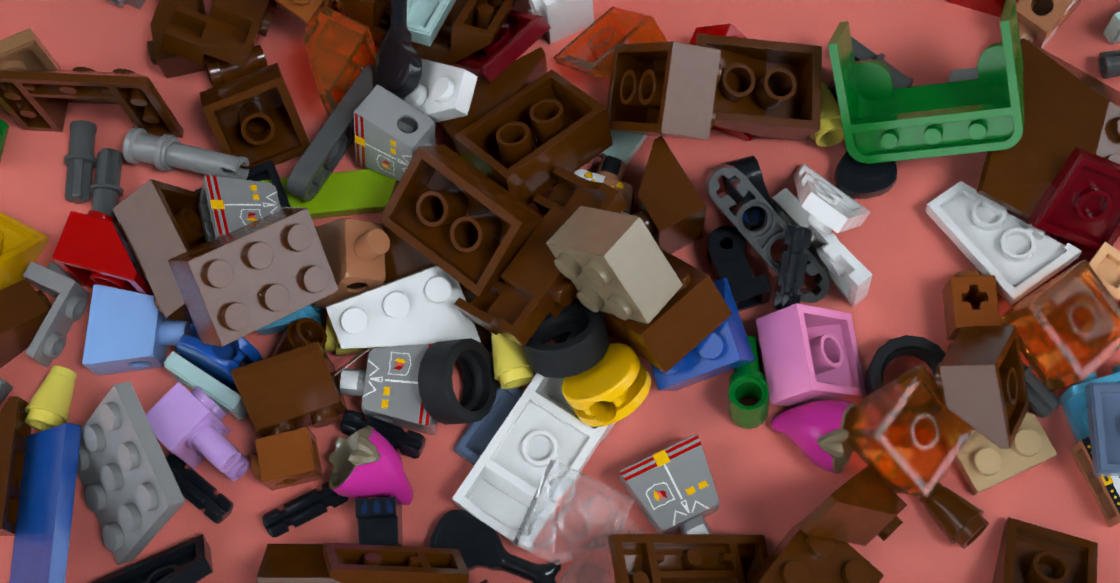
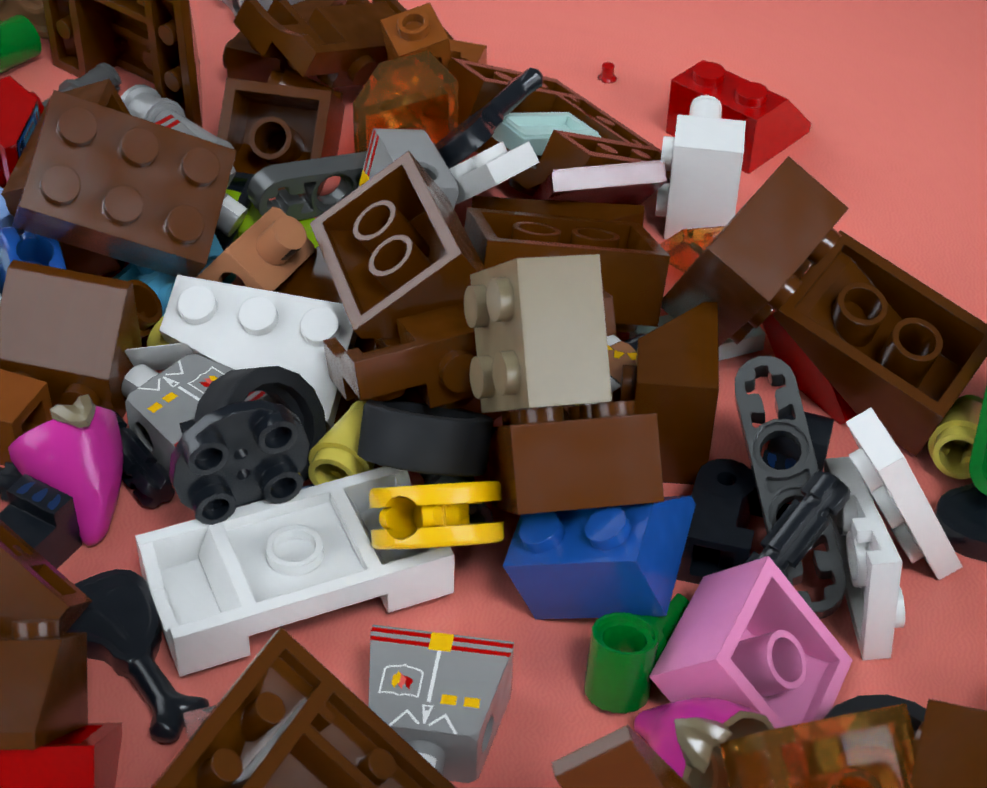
camera: 25 degrees right, 30 degrees down
clear plate [512,460,635,565] -> none
none -> black plate [169,399,310,525]

